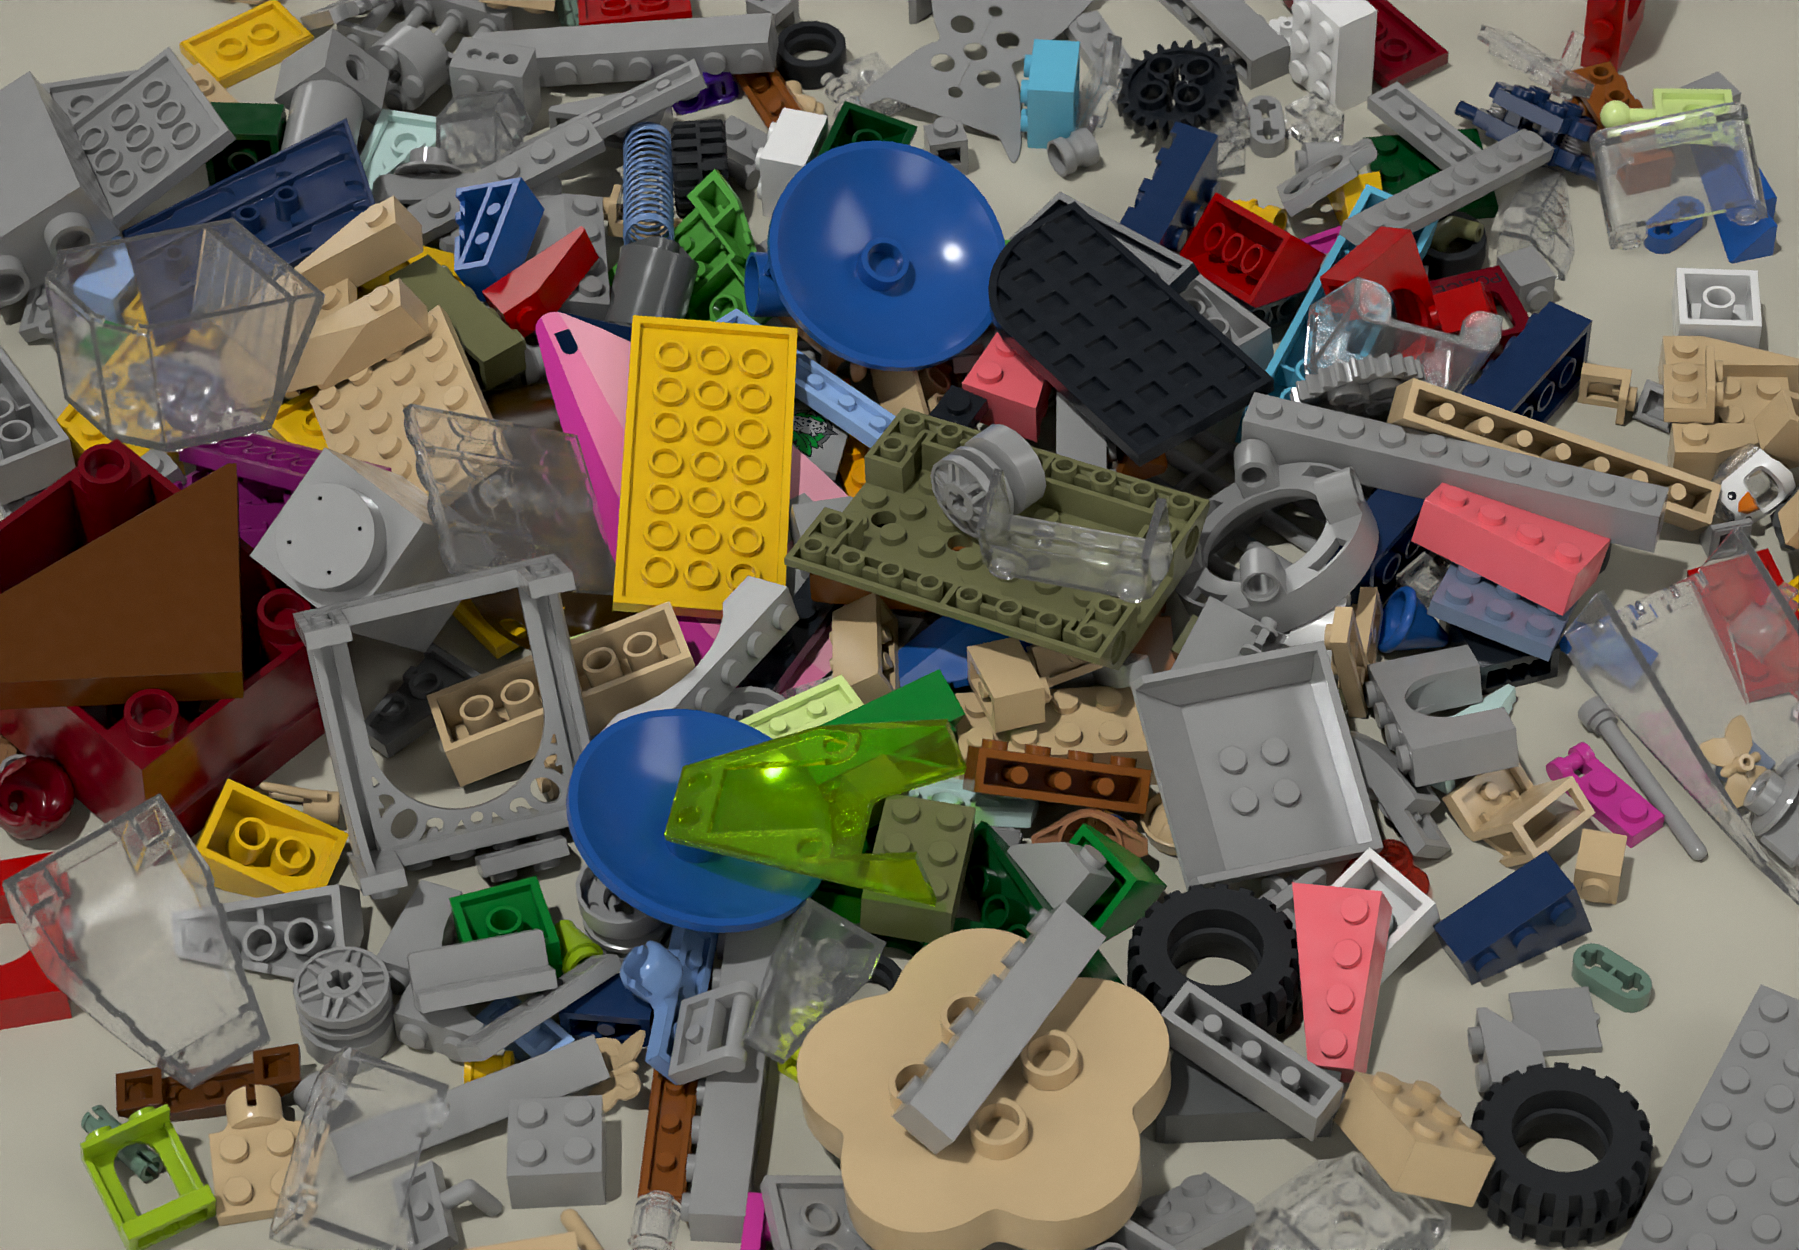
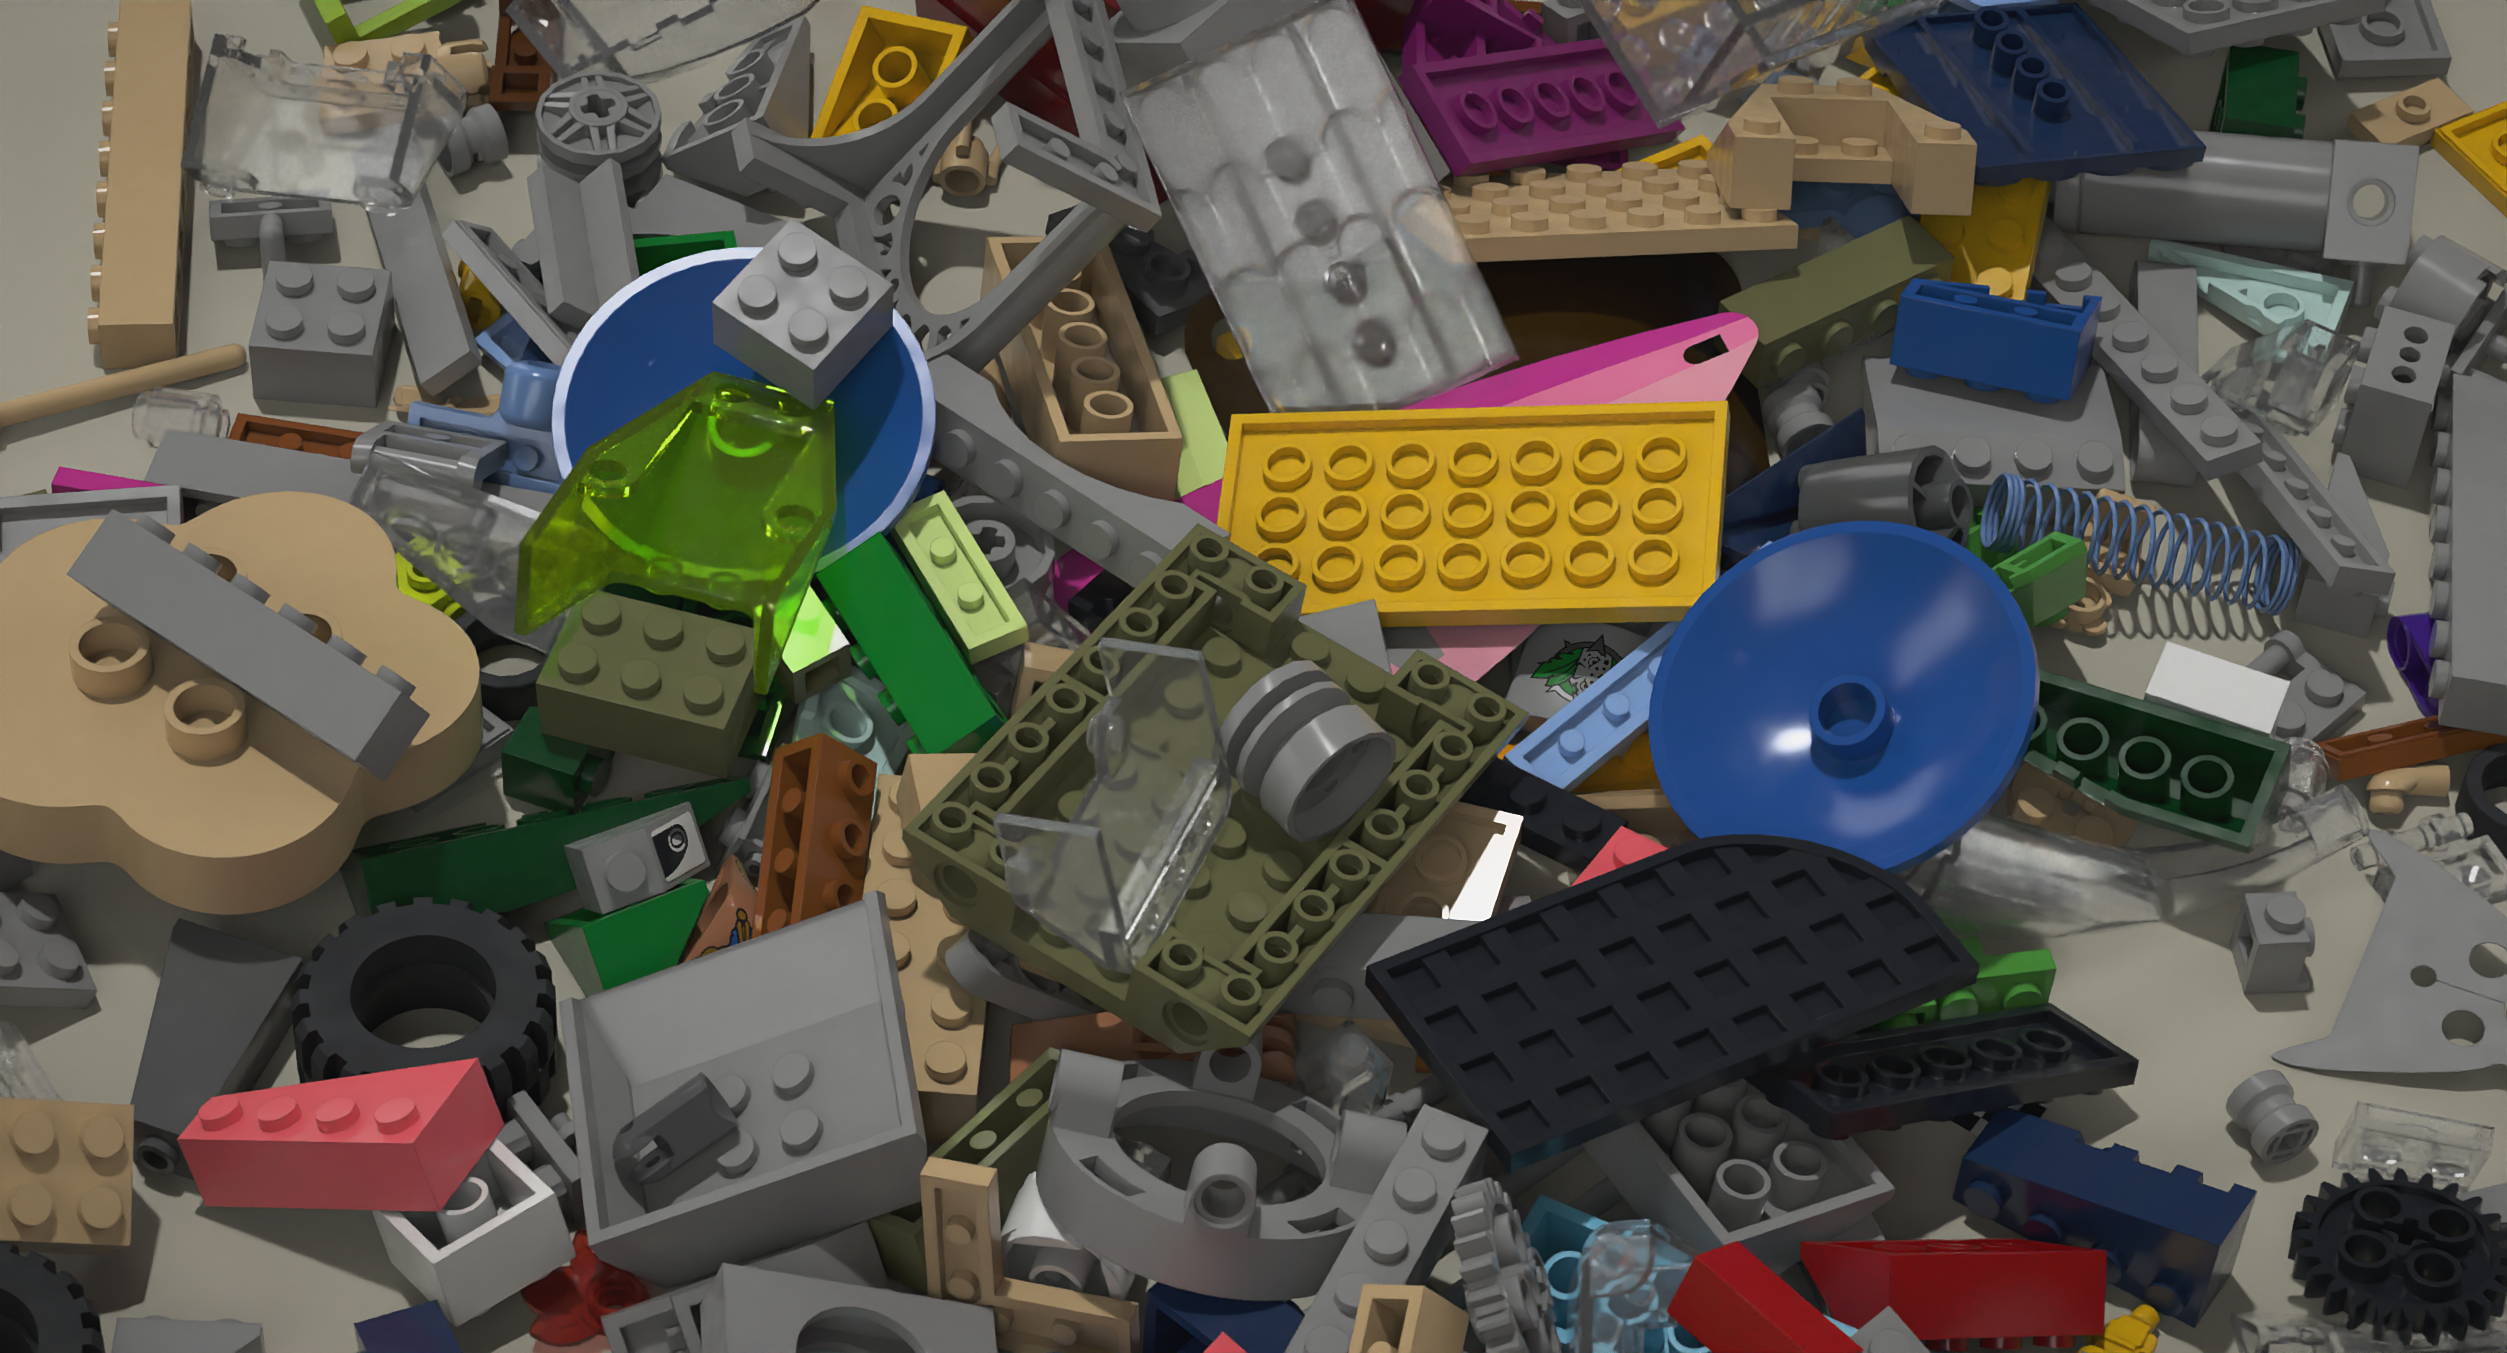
camera: 90 degrees right, 0 degrees up
light grey piece [394,147,463,174] -> none
red slope [482,226,599,338] -> none
black tyre [671,119,729,219] -> none
medium azure brick [1020,39,1080,149] -> none
light grey brick [1161,980,1344,1142] -> none
light grey hinge [1171,596,1287,670] -> none
none -> dark grey piece [612,1072,739,1184]
none -> light grey brick [712,218,893,410]

